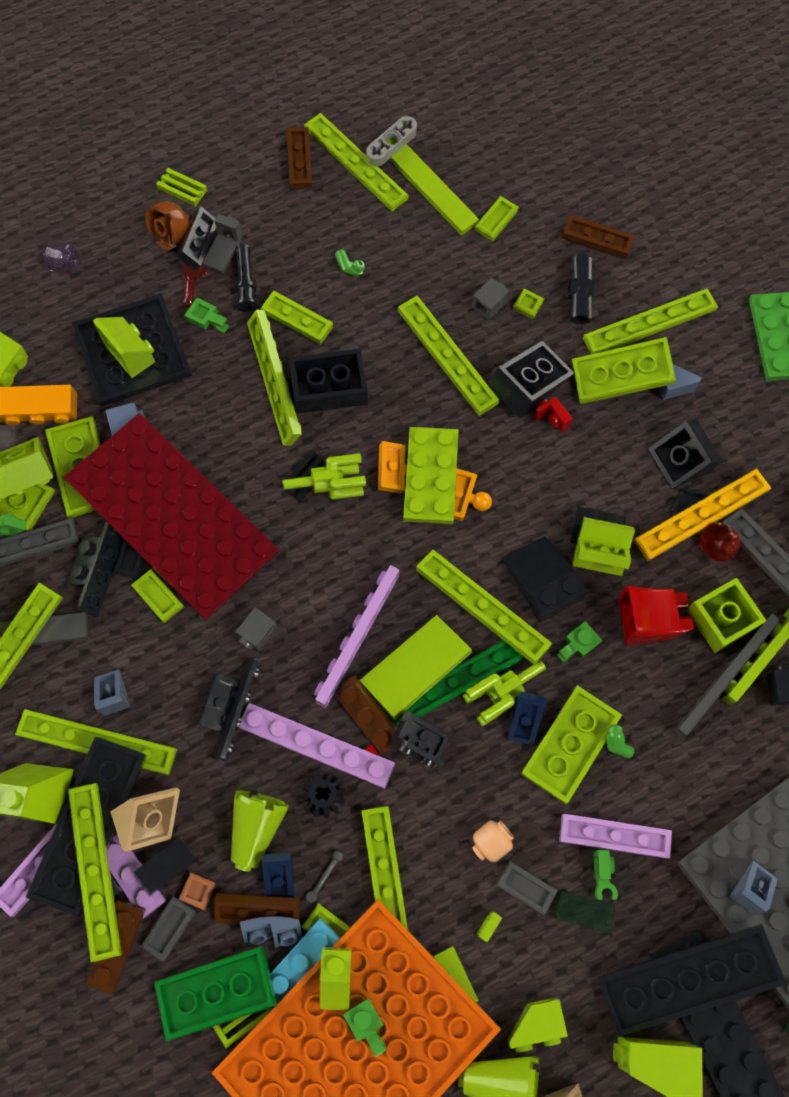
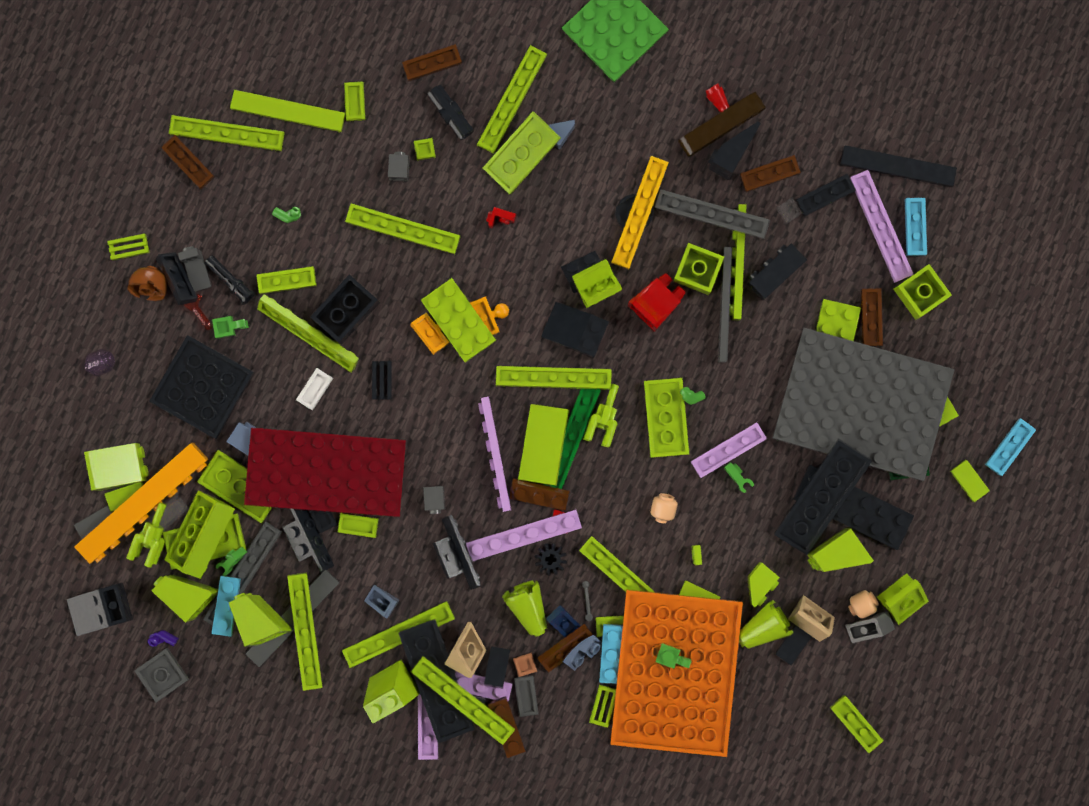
camera: 30 degrees left, 15 degrees up
lime slope [93,317,155,378] -> none
green tile [154,946,277,1042] -> none
lime plant [282,453,366,500] -> none
lime slope [320,947,352,1010] -> none
light grey beam [366,116,417,166] -> none
black bracket [391,711,451,768] -> none
black slope [488,341,575,418] -> none
dark grey tile [496,861,557,916] -> none
dark blue slope [508,691,546,745] -> none
clear green tile [555,891,615,934] -> none
bright green plate [556,621,602,663] -> none
black slope [648,421,723,489] -> none
clear red hair [699,523,740,563] -> none
sand blue slope [729,861,778,915] -> none
none -> white tile [296,368,333,410]

